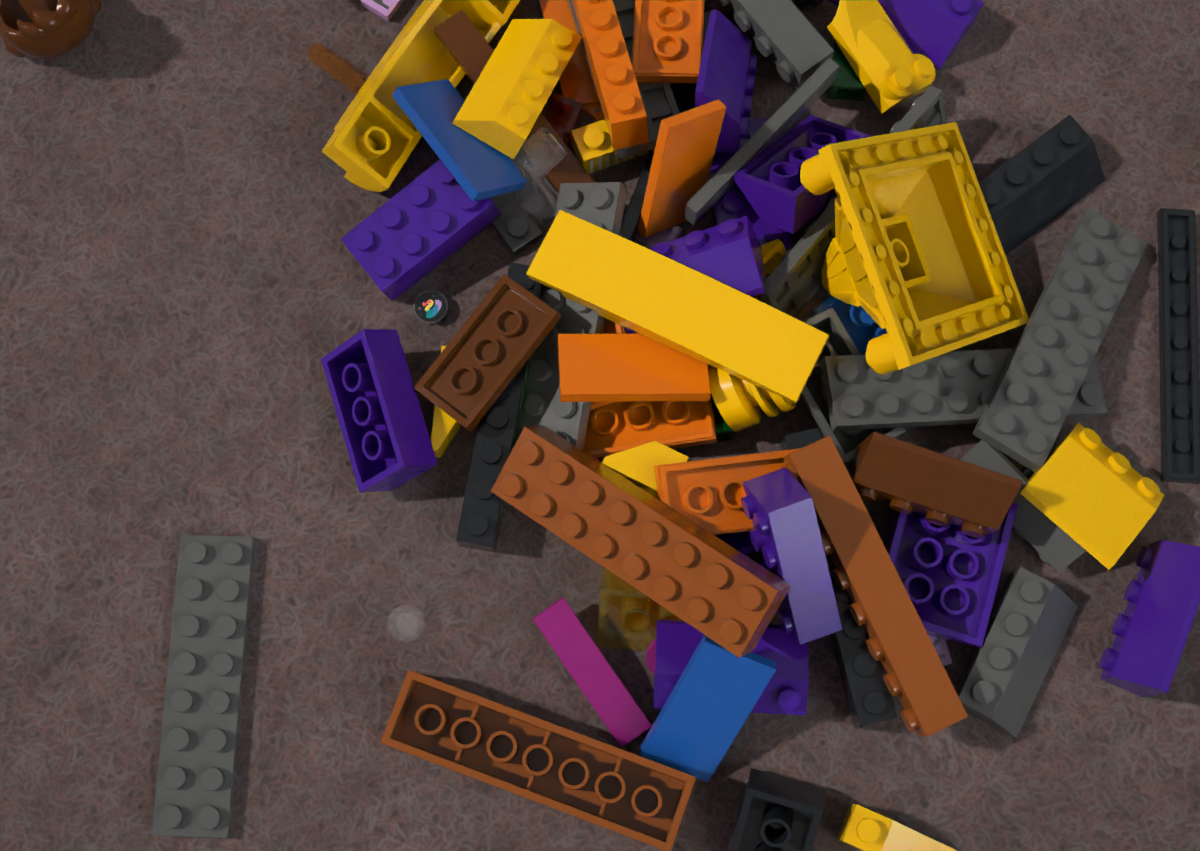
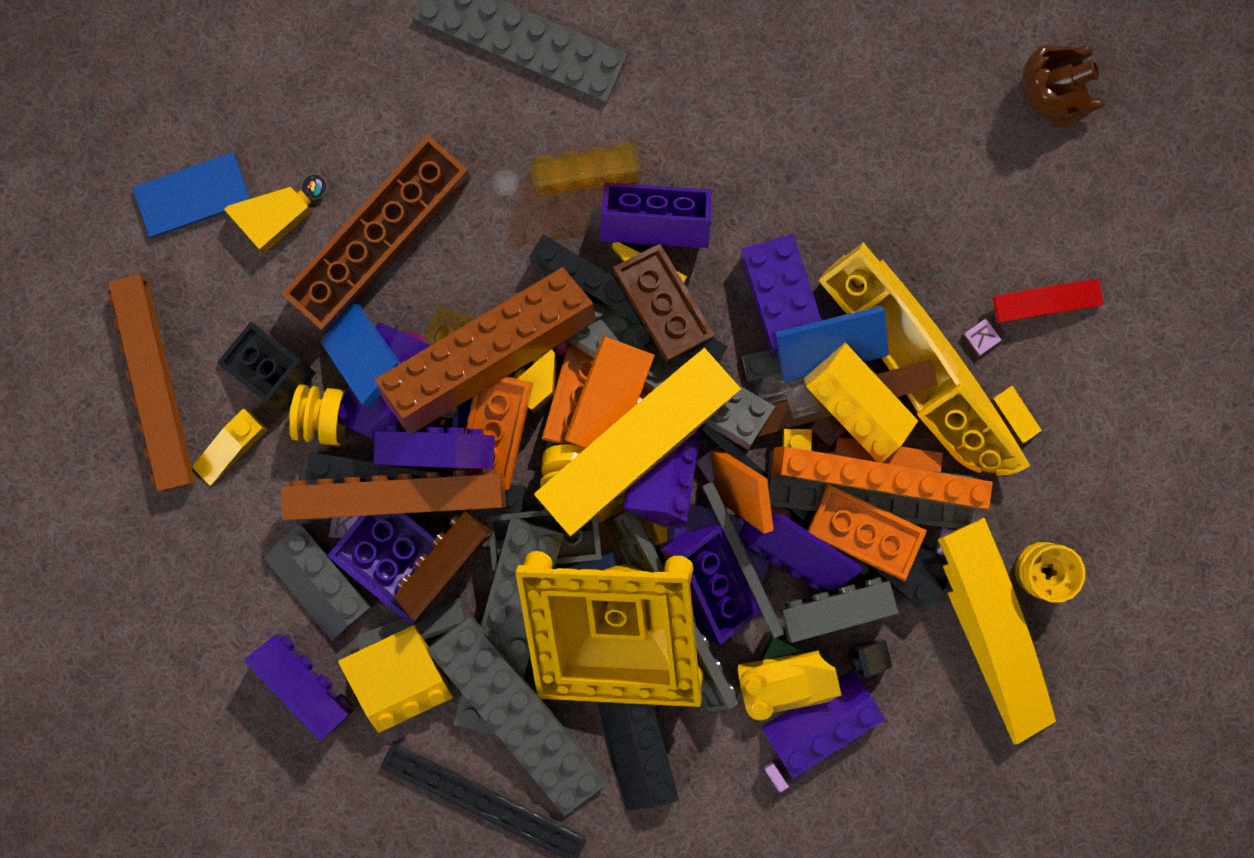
camera: 110 degrees right, 10 degrees up
clear orange axle [307,43,366,94] -> none
tile [413,290,449,327] -> none
magenta slope [533,597,652,748] -> none
none -> yellow wheel [289,384,346,446]
none -> clear yellow slope [530,142,641,198]
none -> lavender tile [763,760,789,792]

